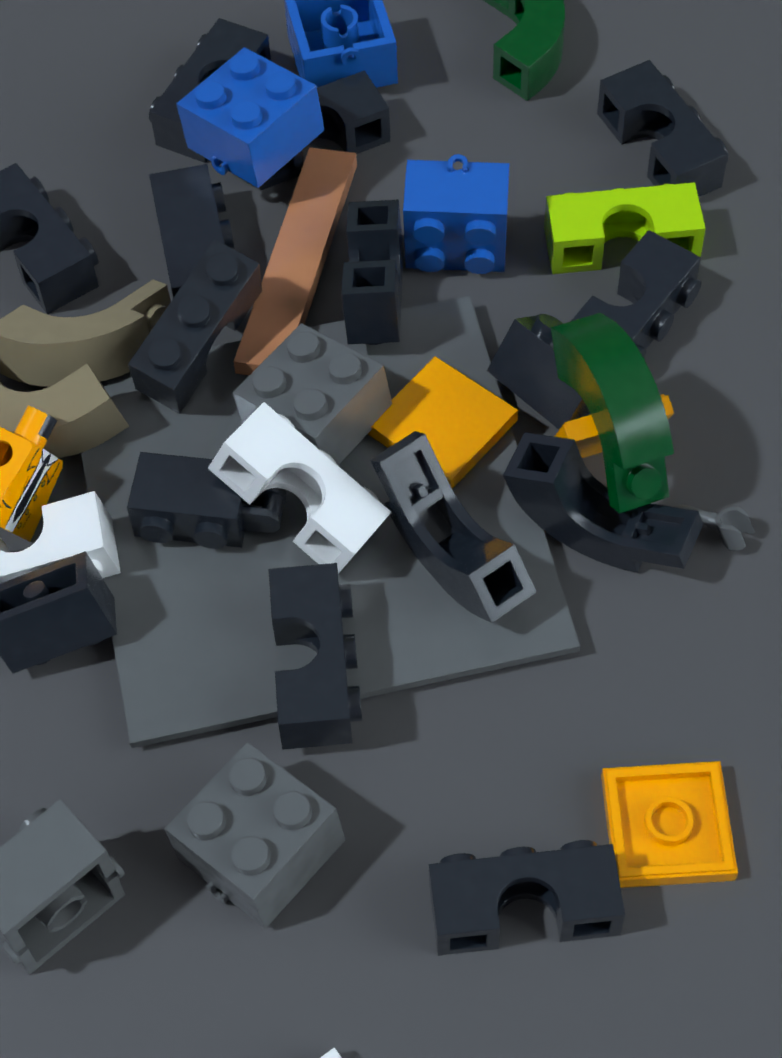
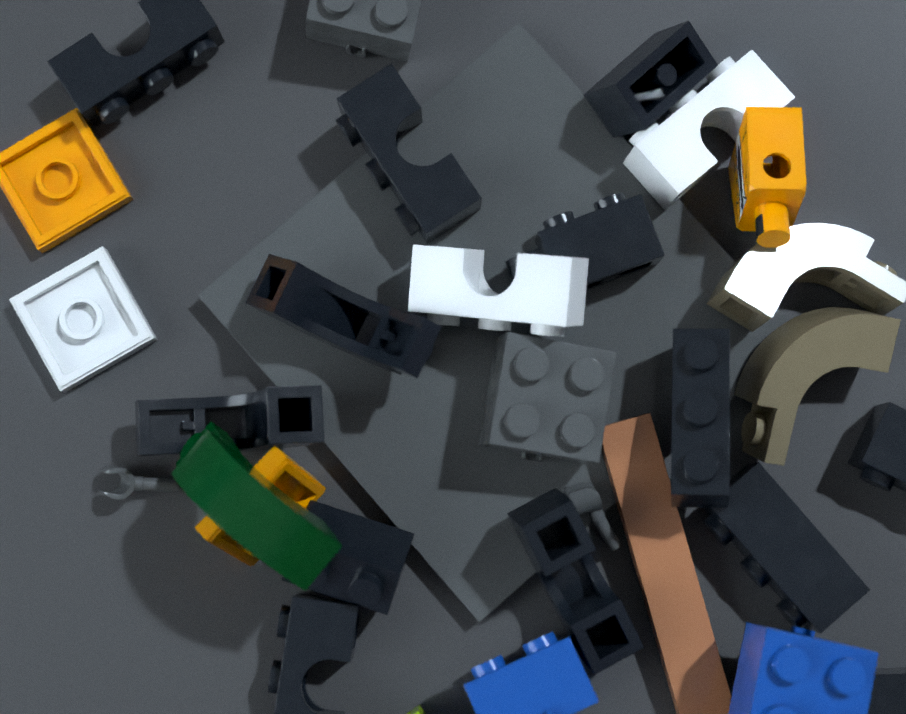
camera: 150 degrees right, 25 degrees up
light orange tile [368,356,518,489] -> none
none -> white tile [9,246,158,393]
none -> dark grey hand [564,481,622,551]

